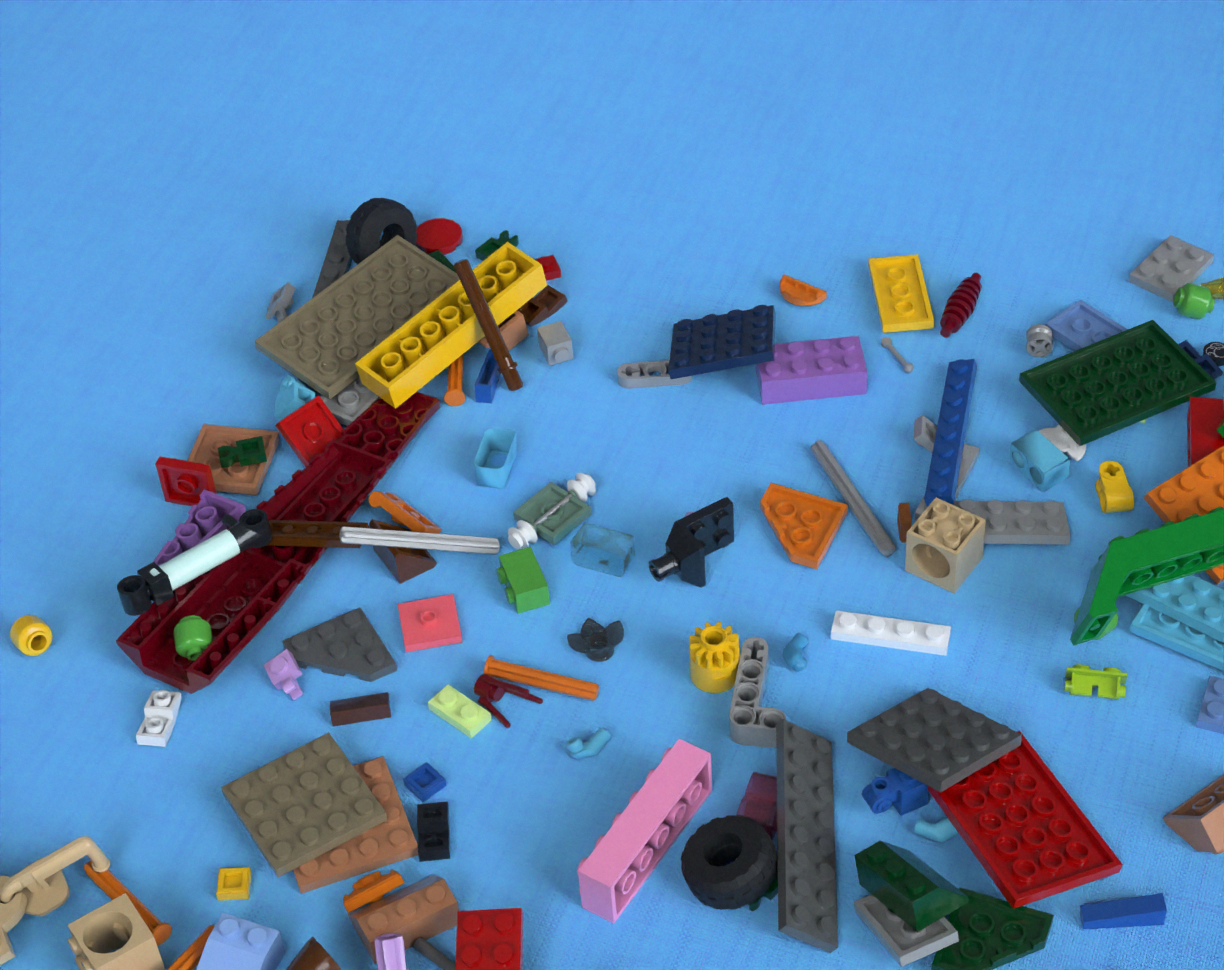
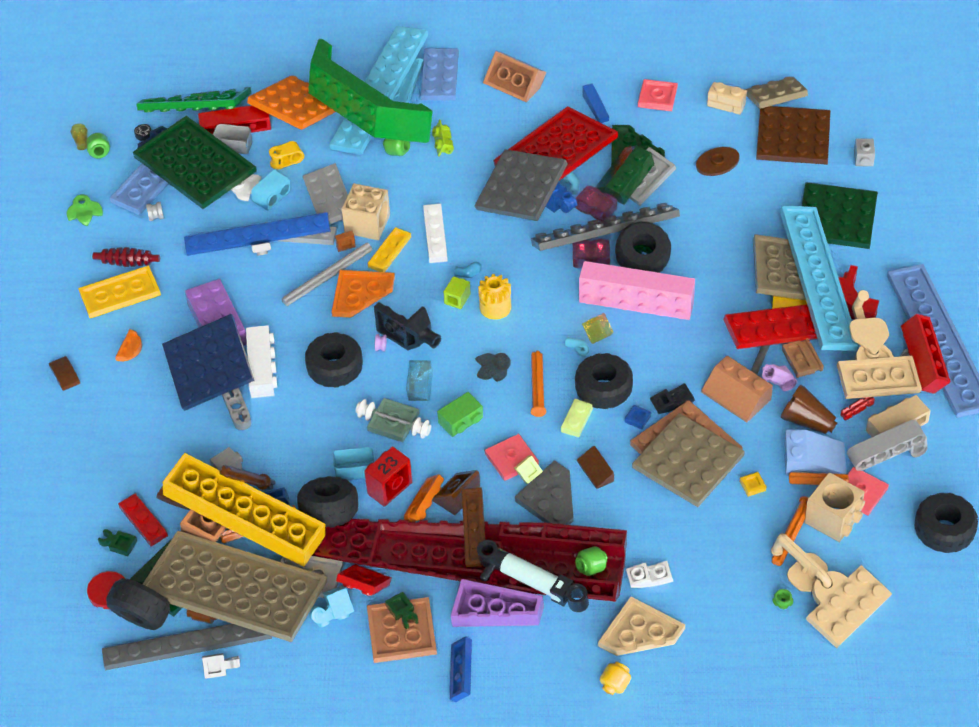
camera: 110 degrees left, 5 degrees up
red plate [155,456,217,506] -> none
lavender plate [263,649,303,700] -> none
light grey axle [339,526,500,555] -> none
orange plate [343,870,404,913] -> none
dark red plant [474,673,543,728] -> none
light grey beam [729,637,786,748] -> none
light grey hinge [881,337,914,373] -> none
light grey plate [1129,235,1214,302] -> none
none -> reddish brown slope [48,356,81,391]
none -> bright green plate [66,194,103,226]
none -> light grey piece [213,124,252,154]
none -> white brick [246,325,277,398]
none -> black tyre [297,476,358,527]
none -> black tyre [305,332,363,388]
none -> red brick [364,446,412,507]
none -> yellow tile [368,227,411,272]
none -> lime brick [444,276,471,309]
none -> blue plate [449,636,472,702]
none -> yellowish green plate [514,455,543,484]
none -> clear pink brick [575,186,618,221]
none -> black tyre [575,353,633,409]
none -> clear yellow panel [582,313,614,344]
none -> tan plate [598,597,685,656]
none -> bright green plate [773,589,794,609]

